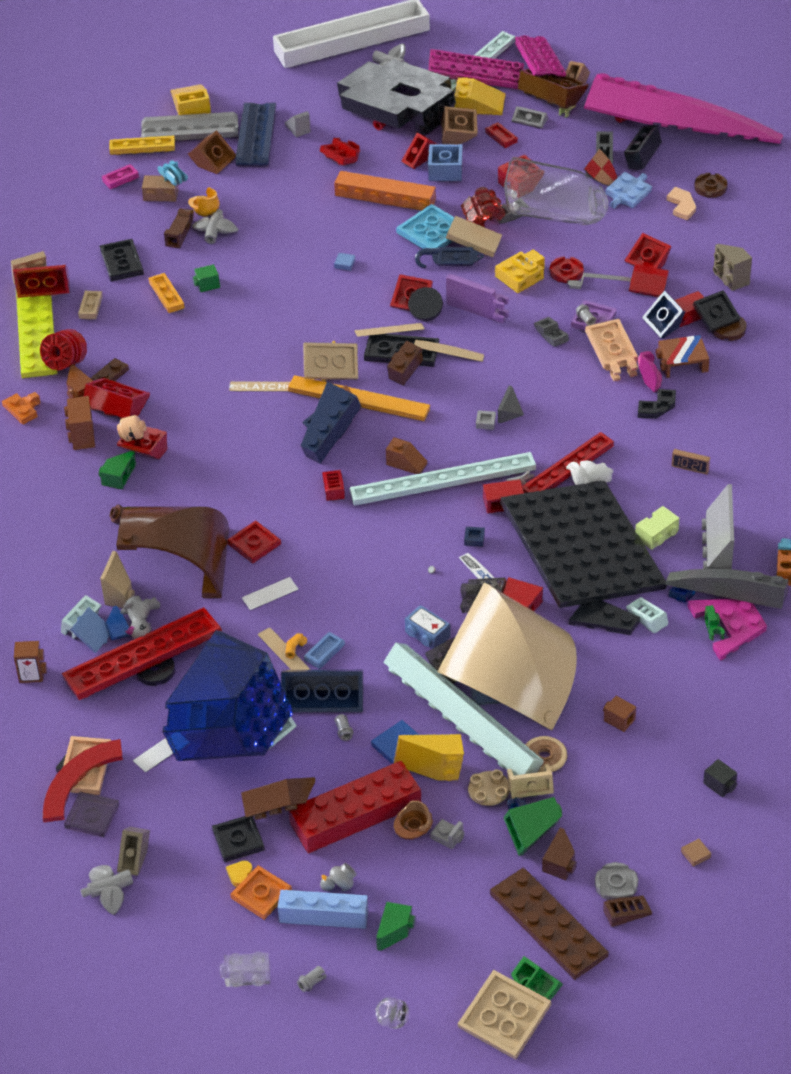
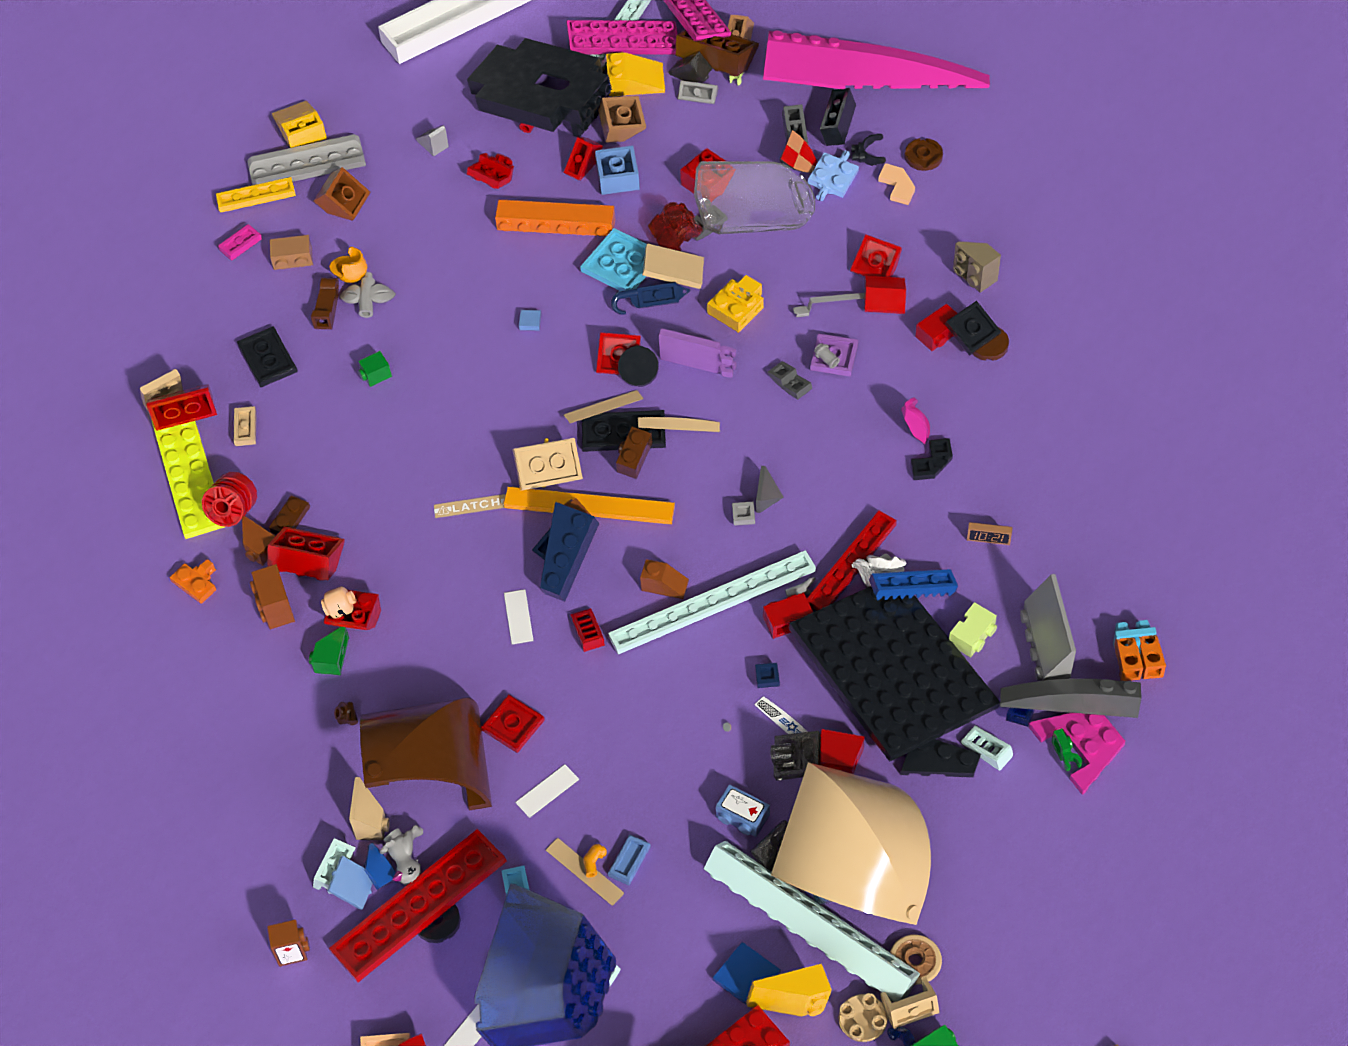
camera: 10 degrees left, 10 degrees up
light orange plate [149,273,185,313] -> none
medium azure arm [157,160,188,186] -> none
dark blue plate [236,103,277,166] -> none
dark blue slope [281,669,364,712] -> none
light grey pin [334,714,354,741] -> none
light grey plant [372,43,409,66] -> none
red tile [485,122,518,148] -> none
red tile [549,257,584,283] -> none
light nougat tile [585,319,638,381] -> none
dark orange brick [603,695,636,732] -> none
dark blue slope [642,290,685,339] -> none
dark orange panel [655,335,709,378] -> none
pearl dark grey brick [703,759,737,797] -> none
none -> white sticker [504,590,533,644]
none -> clear smoke slope [668,52,713,83]
none -> black helmet [851,133,886,166]
none -> blue gear [869,569,958,600]

